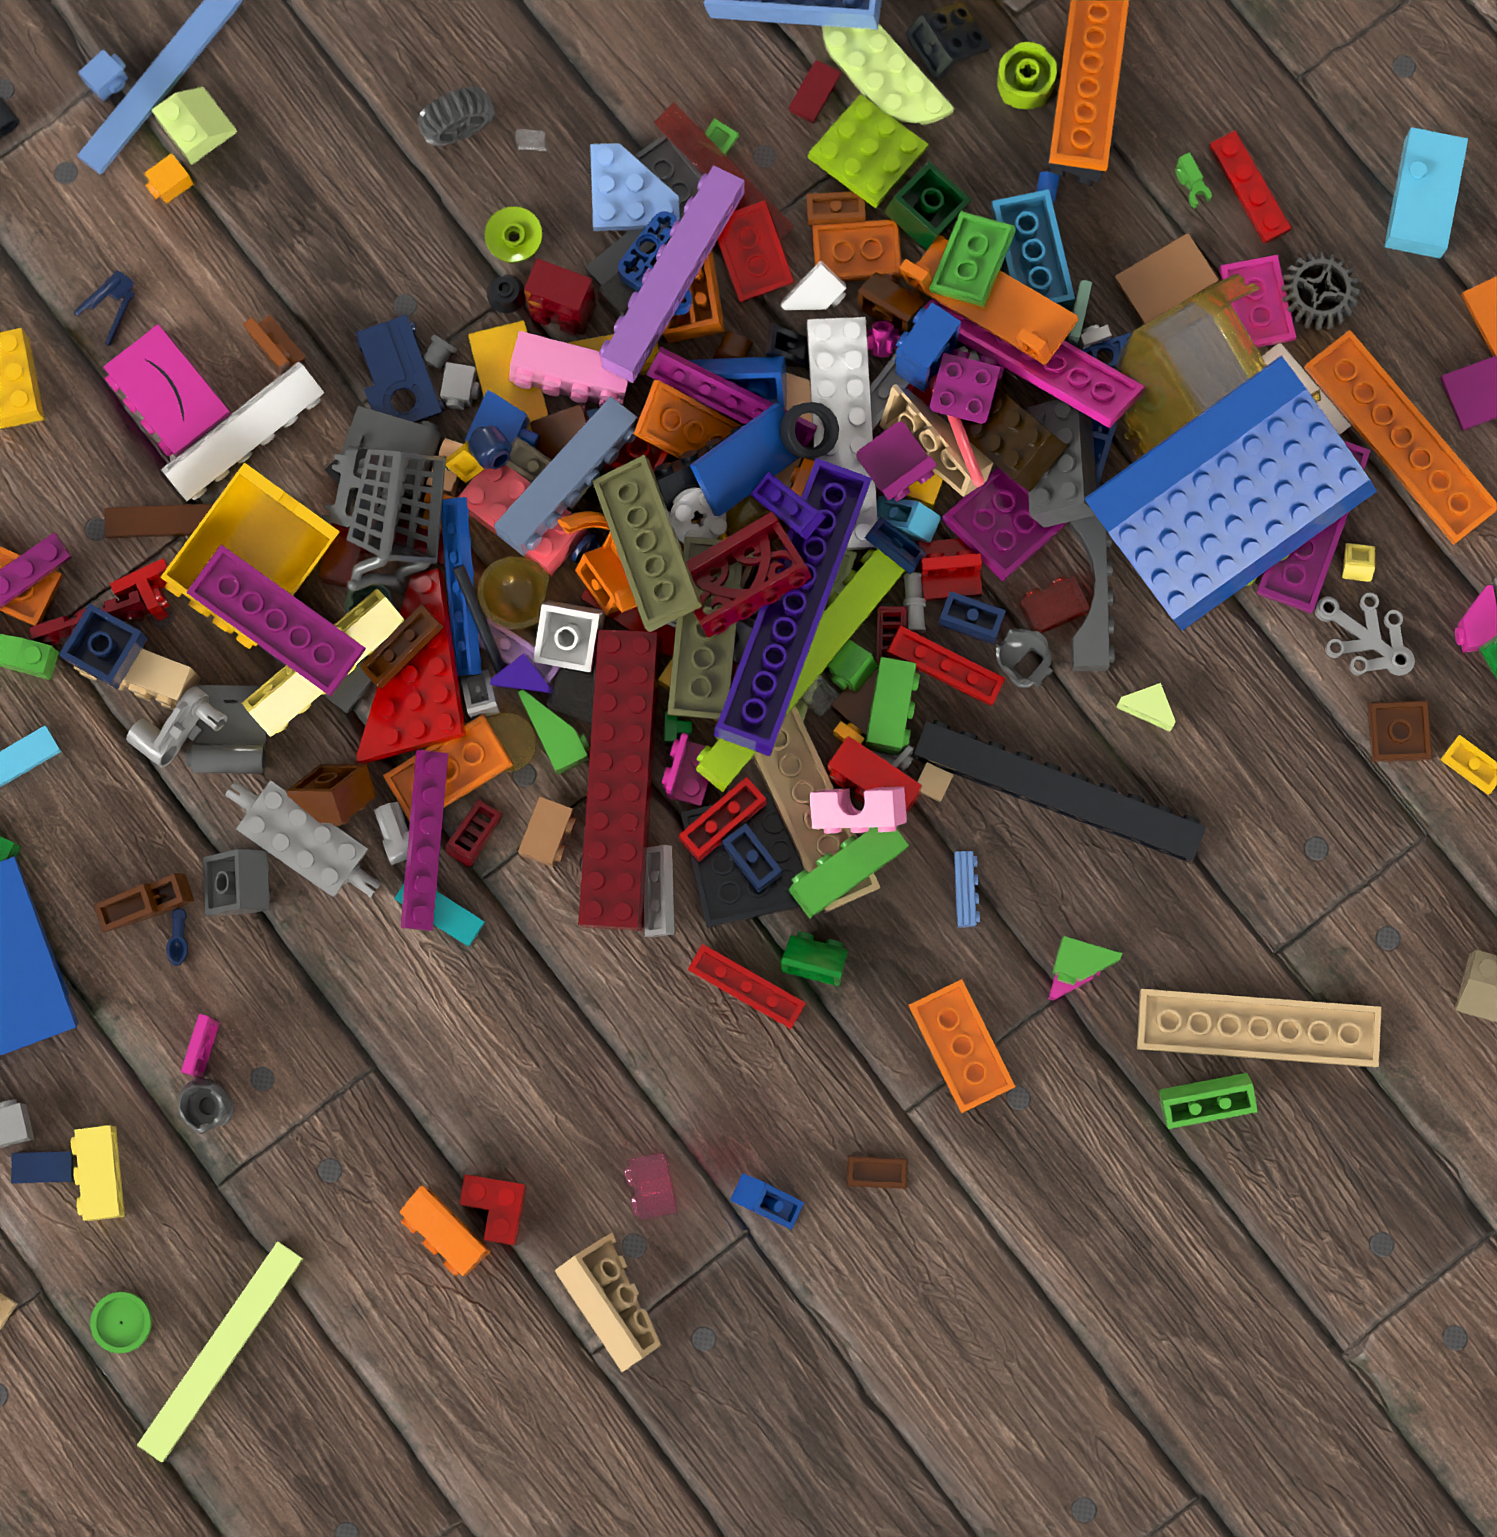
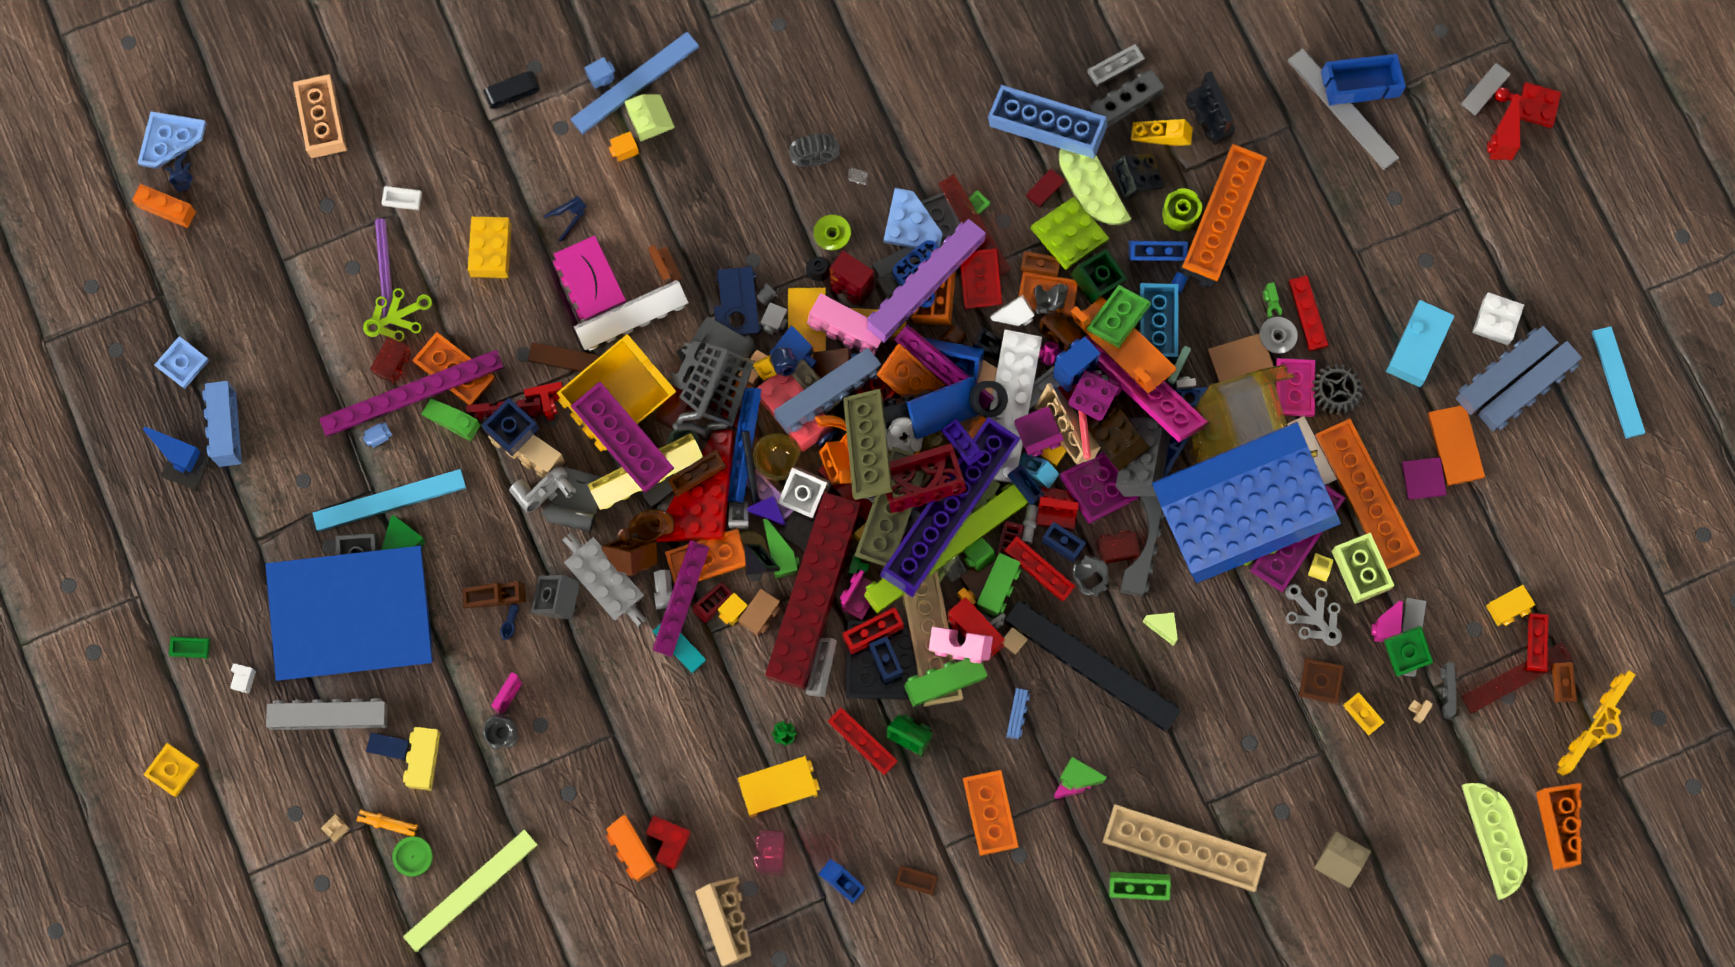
camera: 10 degrees right, 5 degrees down
none -> light orange pin [357,809,418,837]
none -> reddish brown piece [617,509,675,542]
none -> yellow brick [718,593,748,626]
none -> yellow panel [738,756,820,818]
none -> black slope [744,544,781,575]
none -> green gear [771,721,797,746]
none -> dark grey helmet [1035,284,1068,314]
none -> blue brick [1128,240,1188,261]
none -> light grey dish [1260,317,1298,354]
none -> yellowish green brick [1331,533,1394,604]

